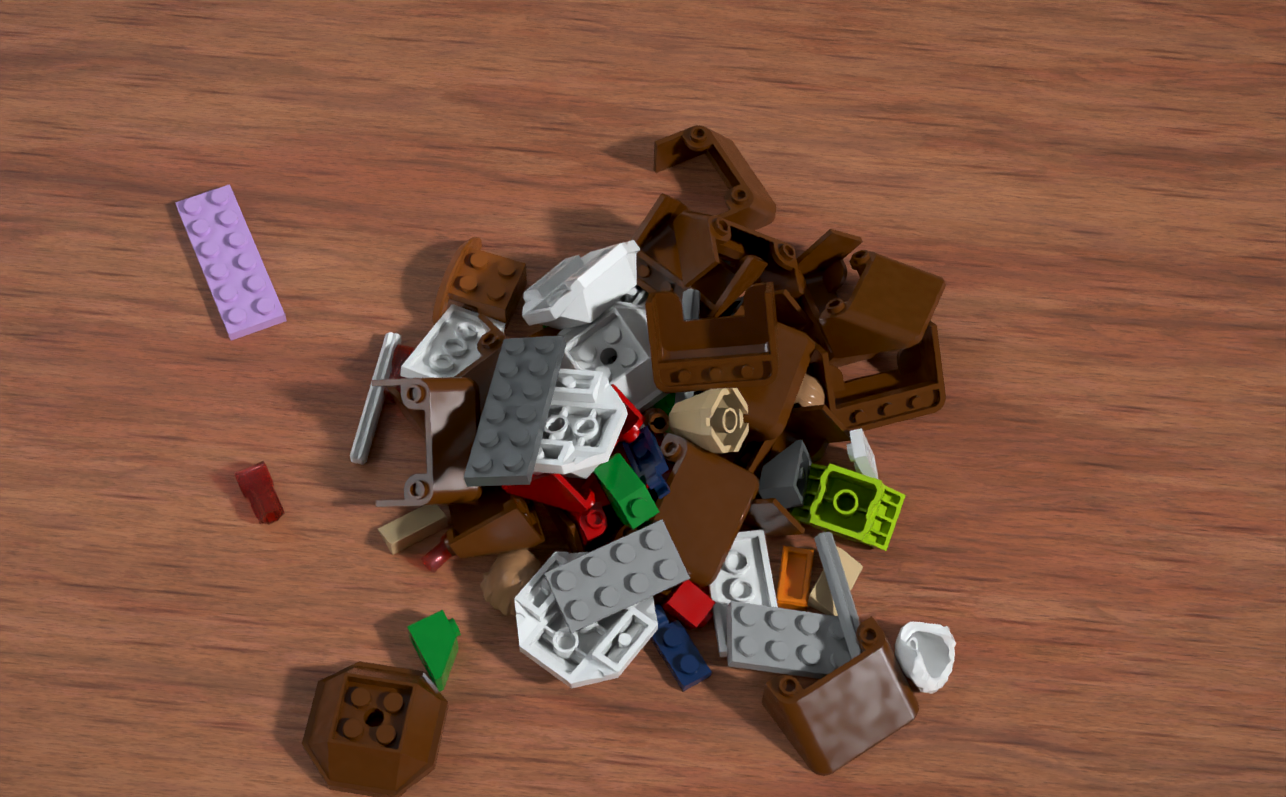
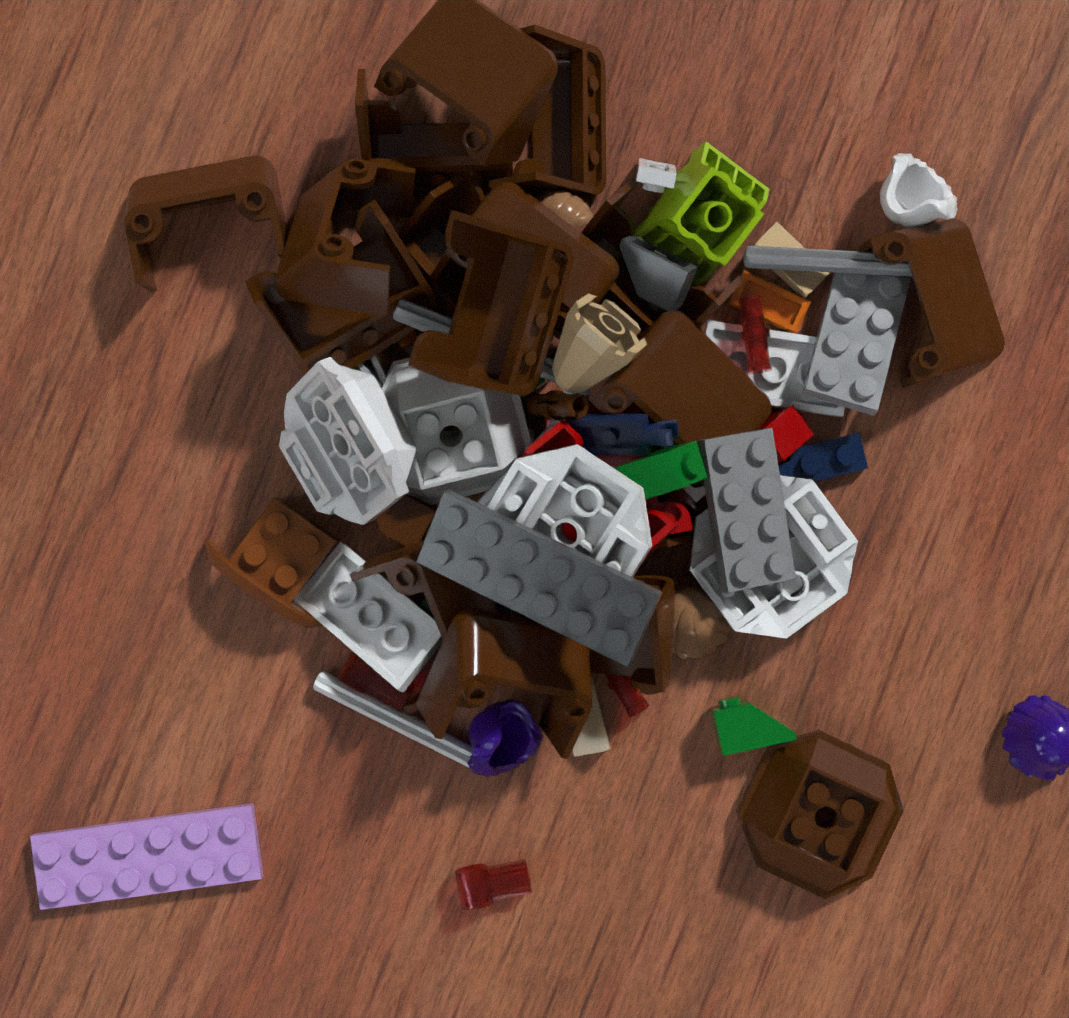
camera: 75 degrees left, 30 degrees up
none -> dark purple hair [467,699,544,777]
none -> clear red pin [738,295,772,374]

